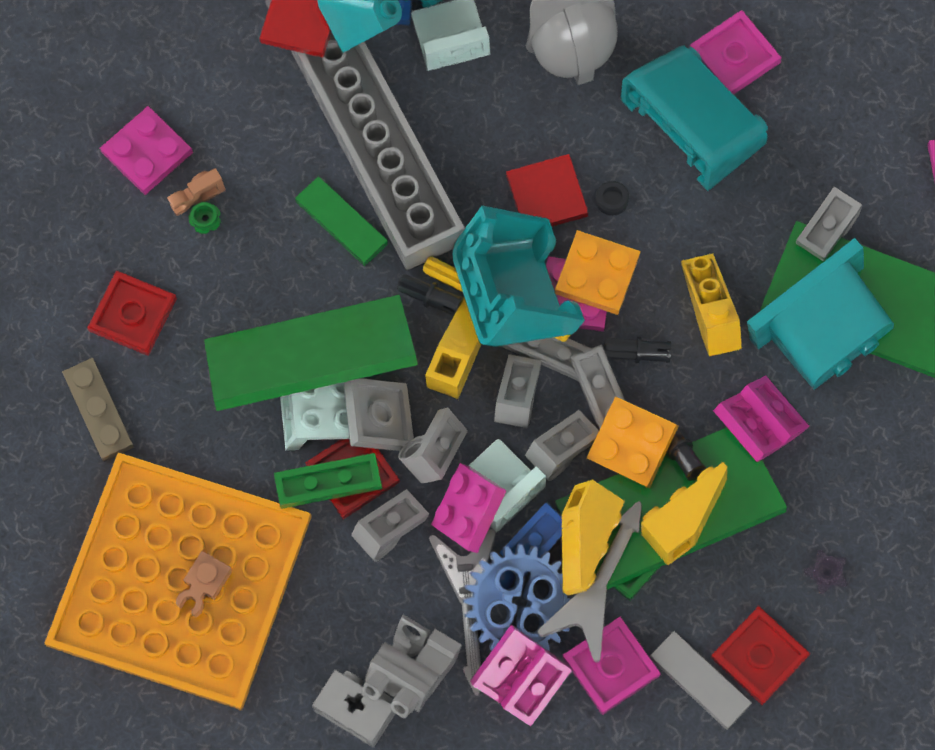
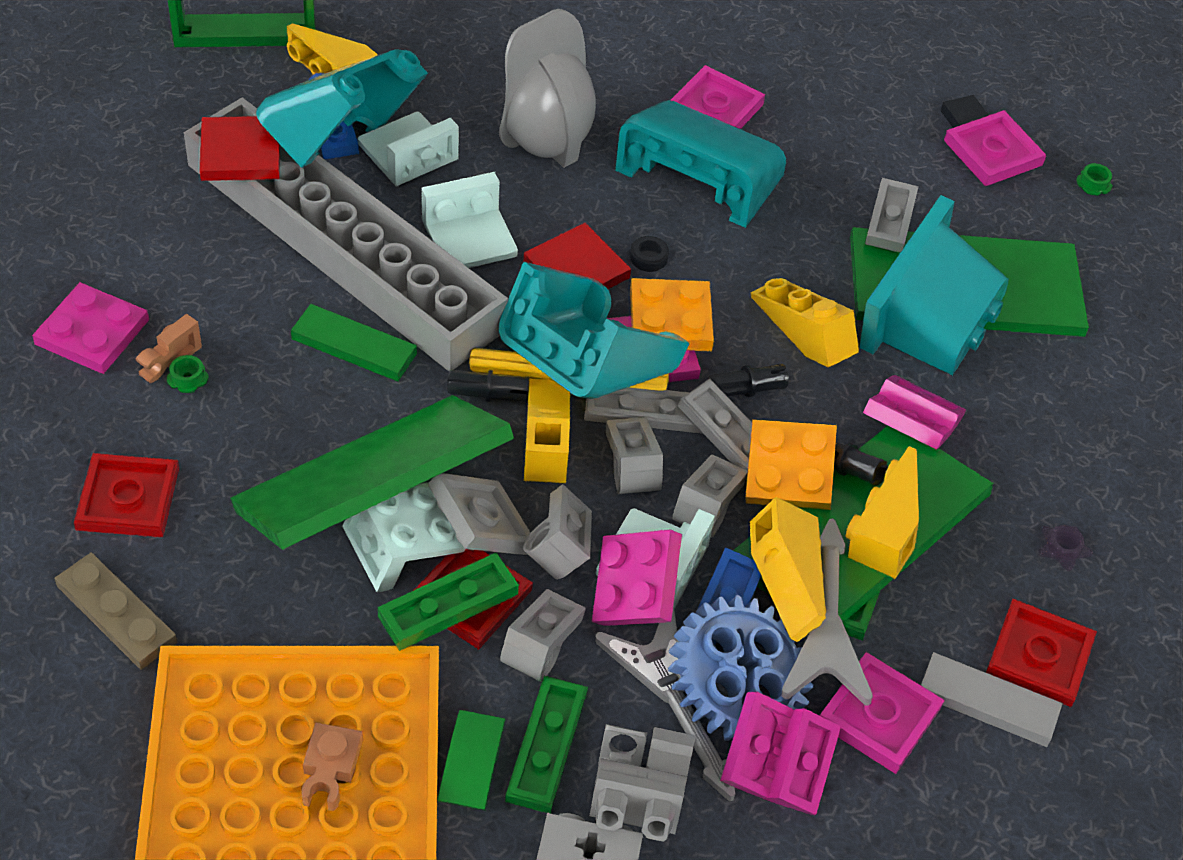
camera: 30 degrees left, 20 degrees down
none -> light aqua bracket [422,172,518,268]
none -> green slope [437,710,506,811]
none -> green tile [505,675,588,814]

